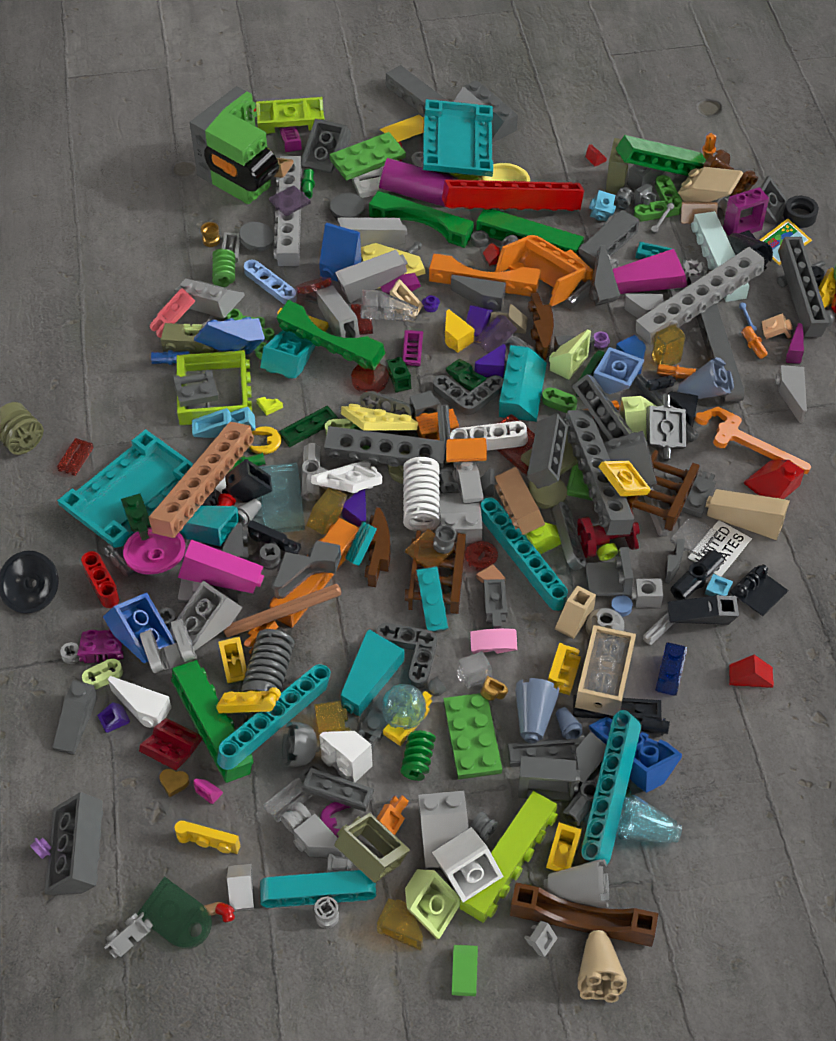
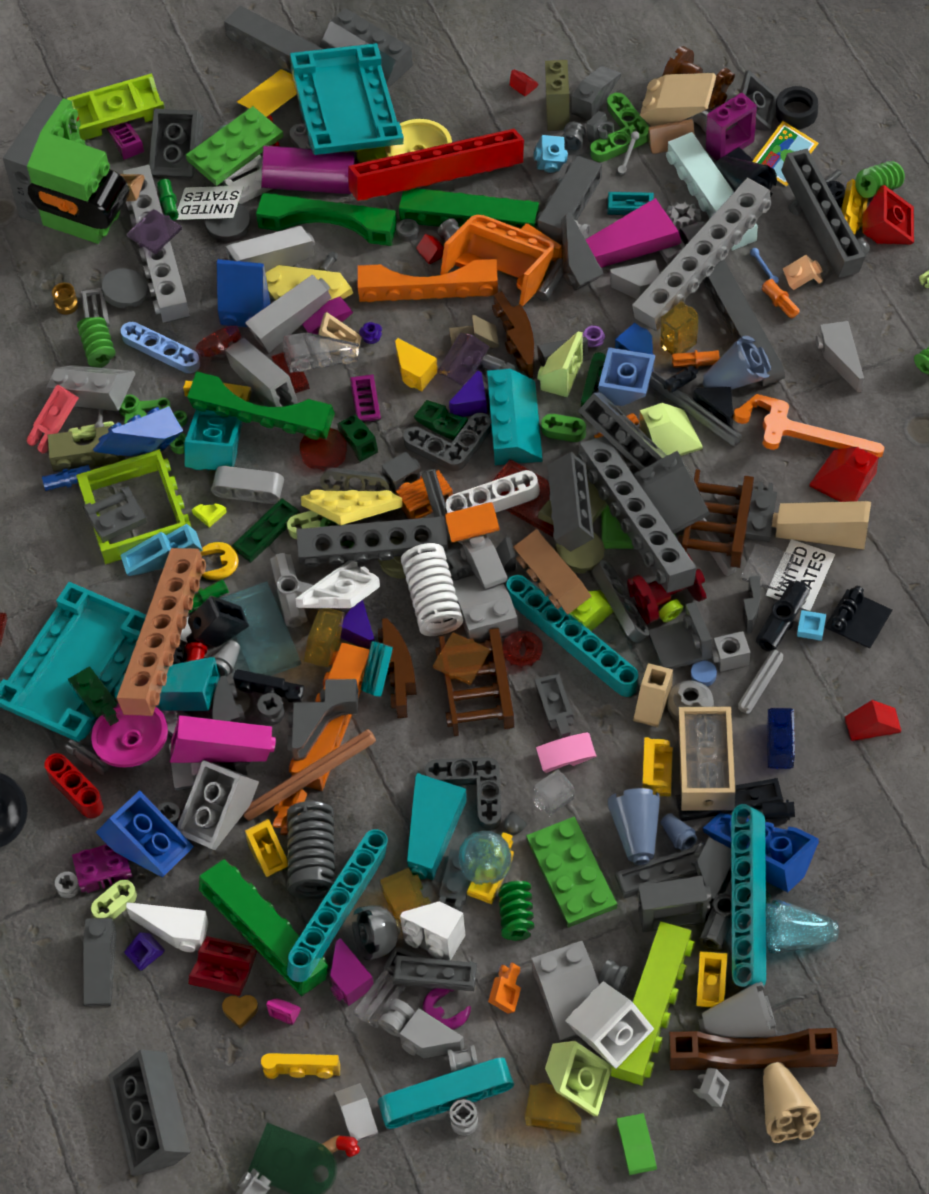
camera: 10 degrees left, 5 degrees up
medium lavender plate [30,837,52,859] -> none
light grey piece [140,618,197,673] -> none
yellow plate [216,687,281,713] -> none
olive window [334,813,410,883] -> none
teal plate [417,567,448,632] -> none
dark grey wheel [433,525,456,554] -> none
dark grey slope [451,275,506,311] -> none
dark purple slope [466,305,493,338] -> none
nougat tile [476,564,506,583] -> none
pearl gold tile [480,676,508,700] -> none
yellow plate [598,461,651,496] -> none
green brick [615,135,706,176] -> none
plate [646,394,686,460] -> none
black slope [667,595,739,625] -> none
orange axle [702,133,716,160] -> none
magenta slope [786,323,804,364] -> none
none -> white sticker [176,185,244,220]
none -> light grey beam [211,466,284,504]
none -> magenta slope [330,938,374,1006]

